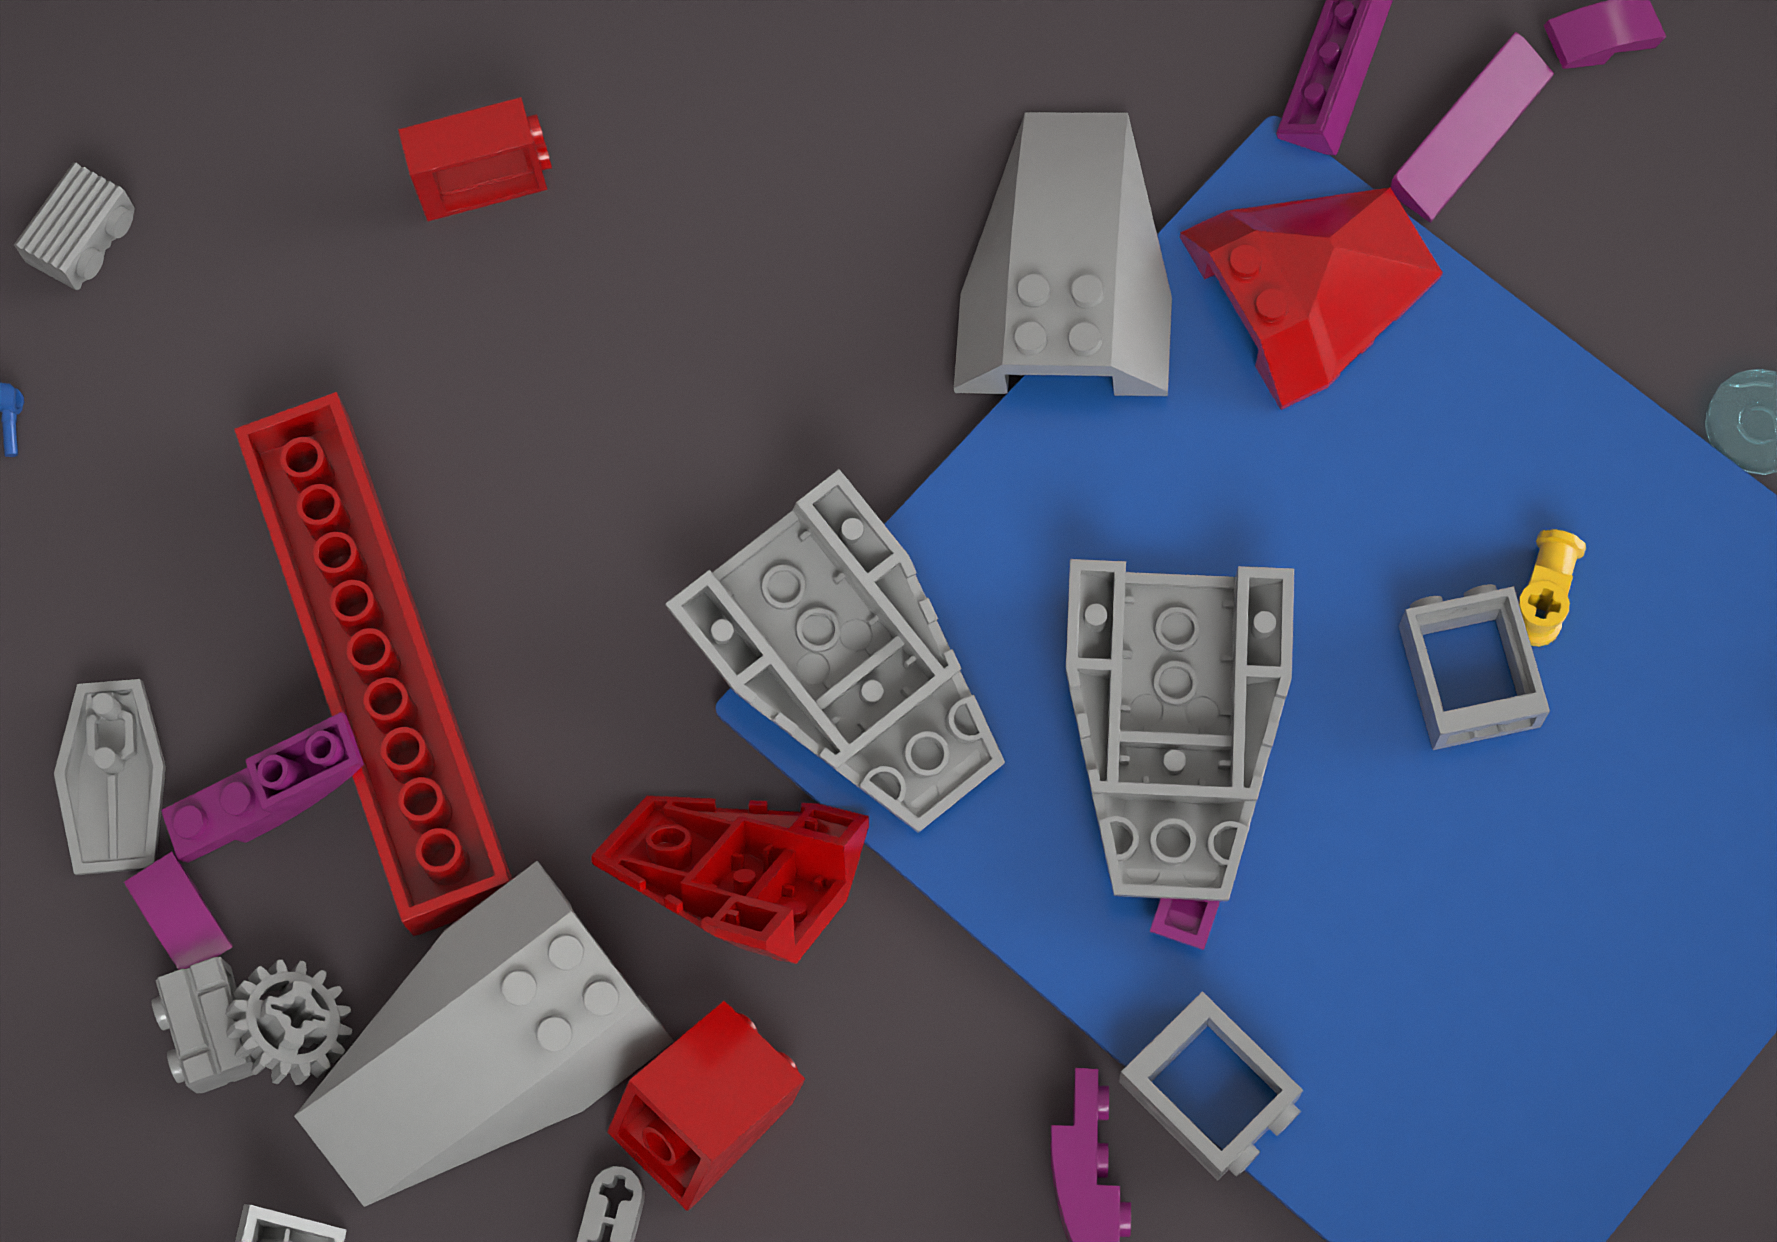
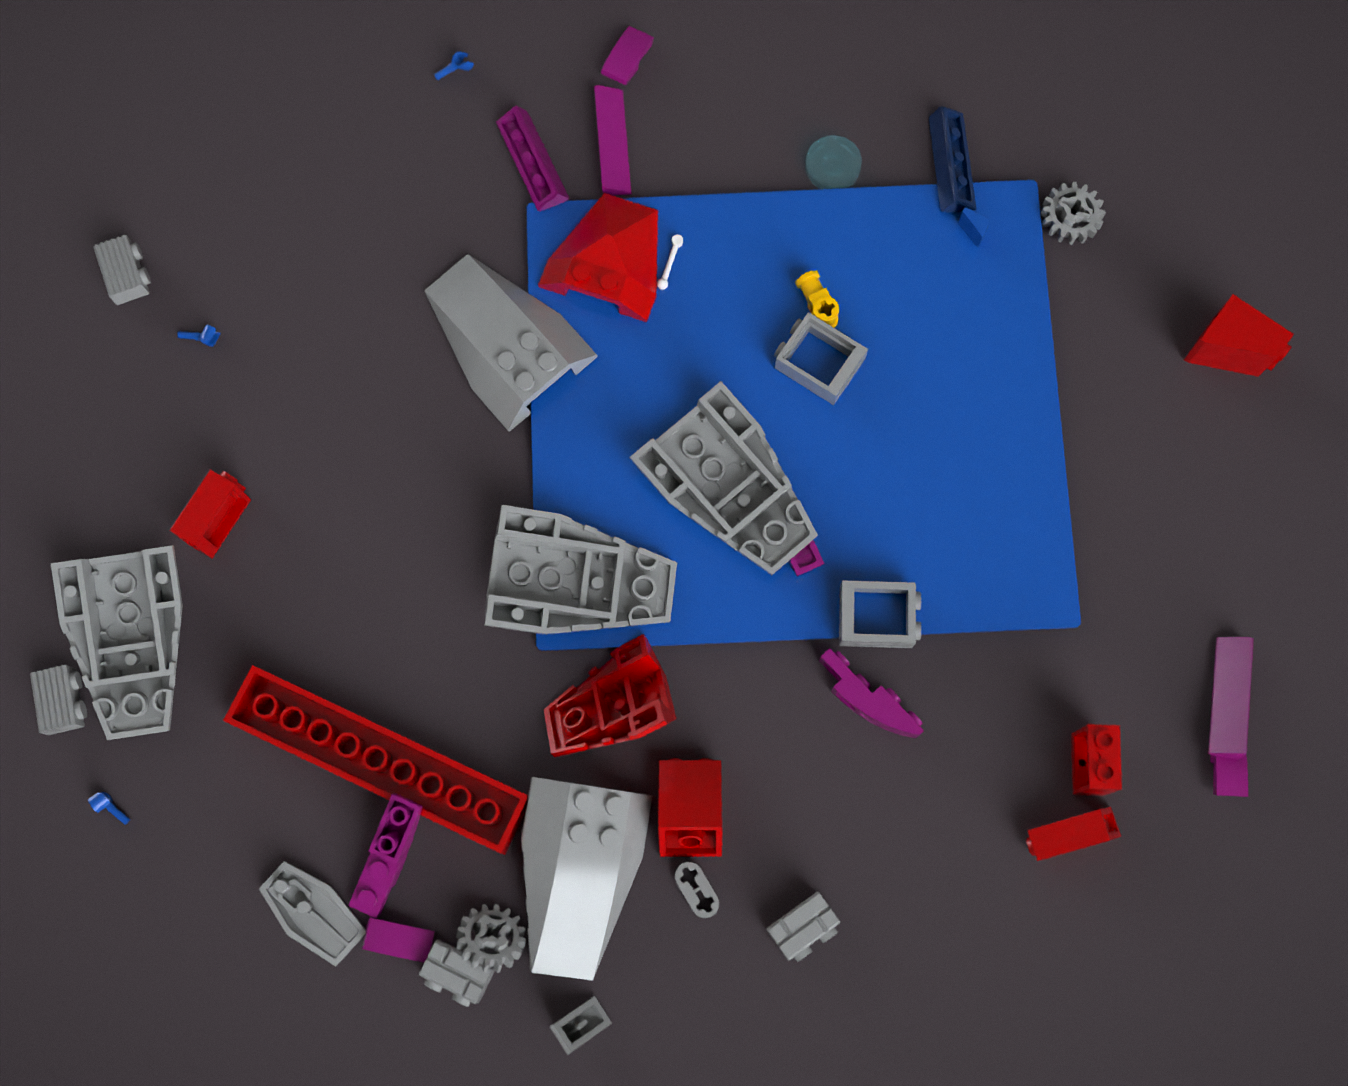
camera: 45 degrees left, 5 degrees up
none -> light grey wedge [51,545,183,740]
none -> white hinge [657,235,683,290]

